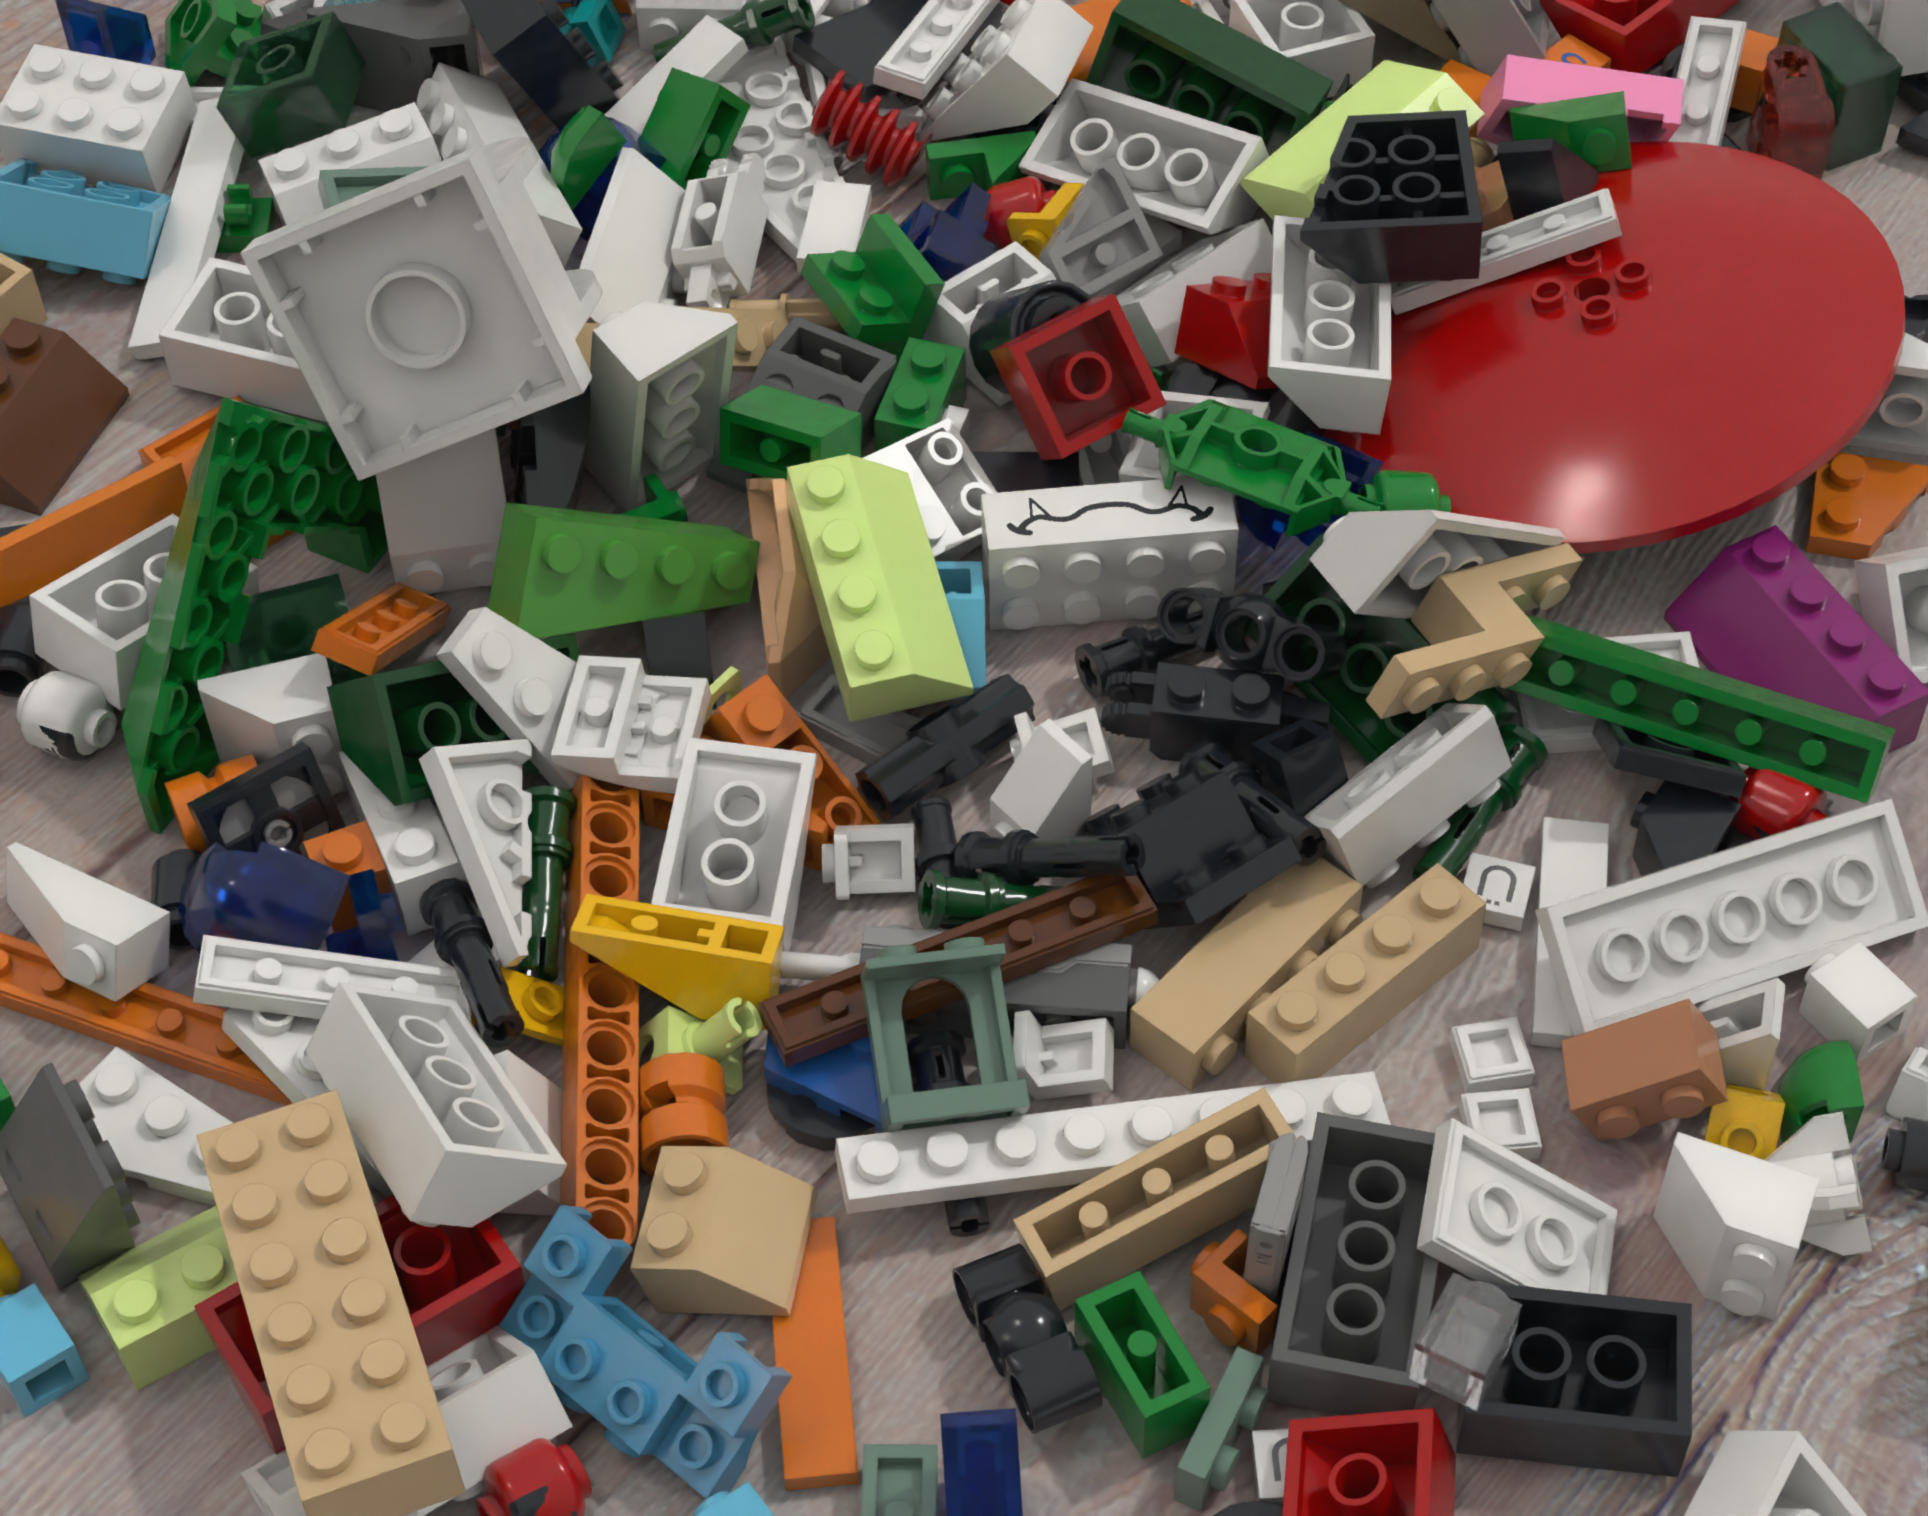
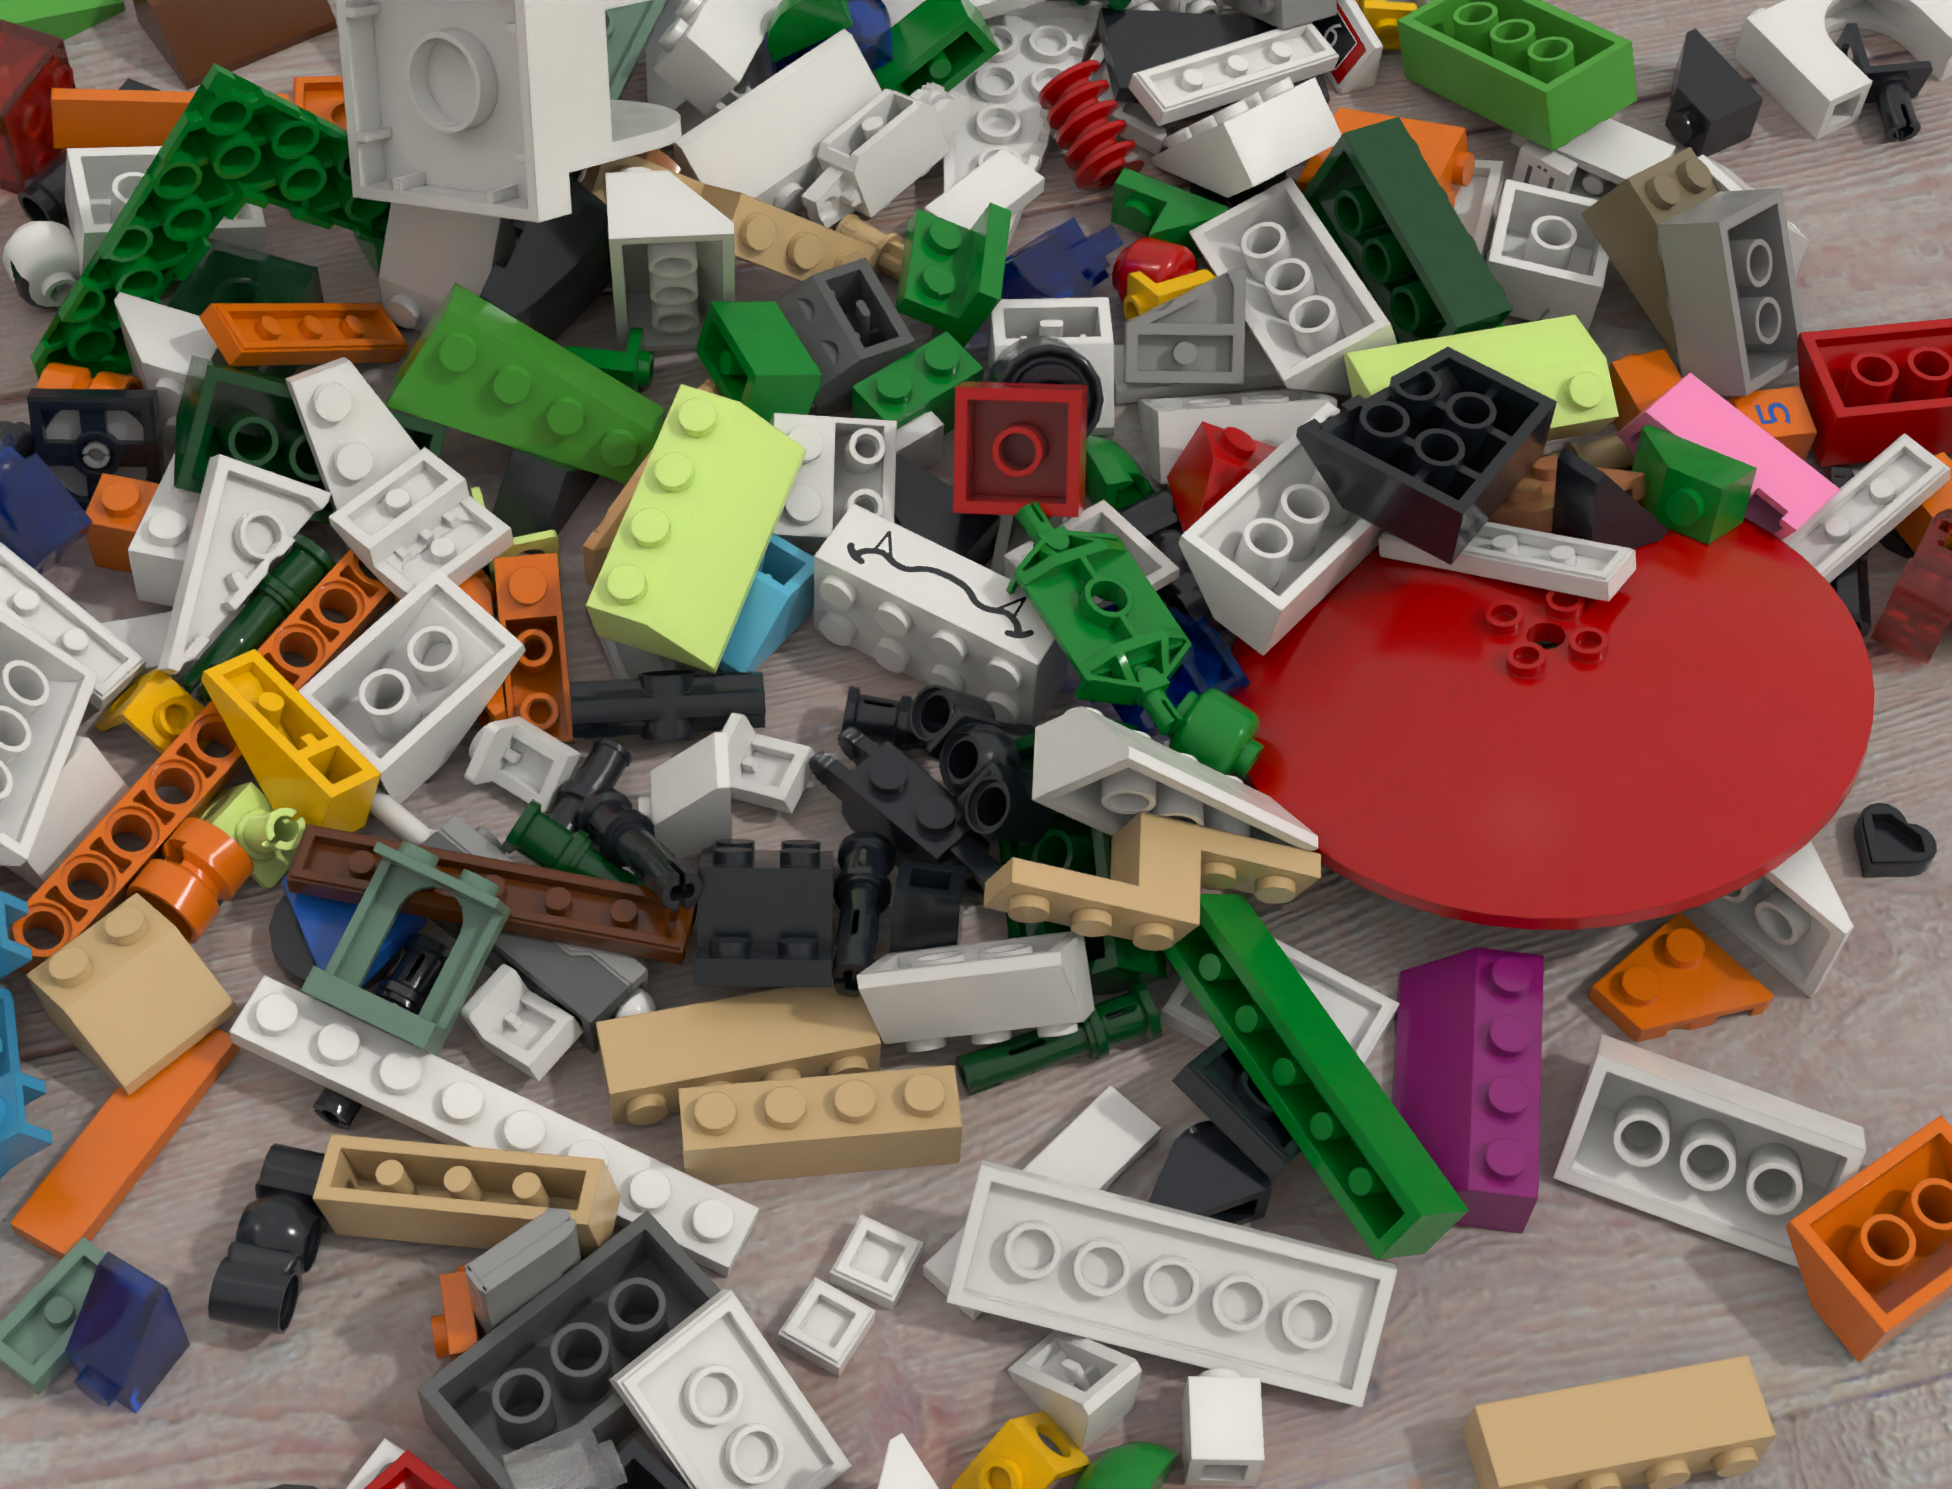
camera: 30 degrees right, 5 degrees up
clear blue bracket [325,869,404,962] -> none
black pin [419,878,525,1048] -> none
green brick [1074,1271,1211,1459] -> none
sand green plate [1174,1346,1270,1512] -> none
white tile [1463,852,1536,932] -> none
nougat brick [1561,998,1728,1141] -> none
red head [1728,766,1830,841] -> none

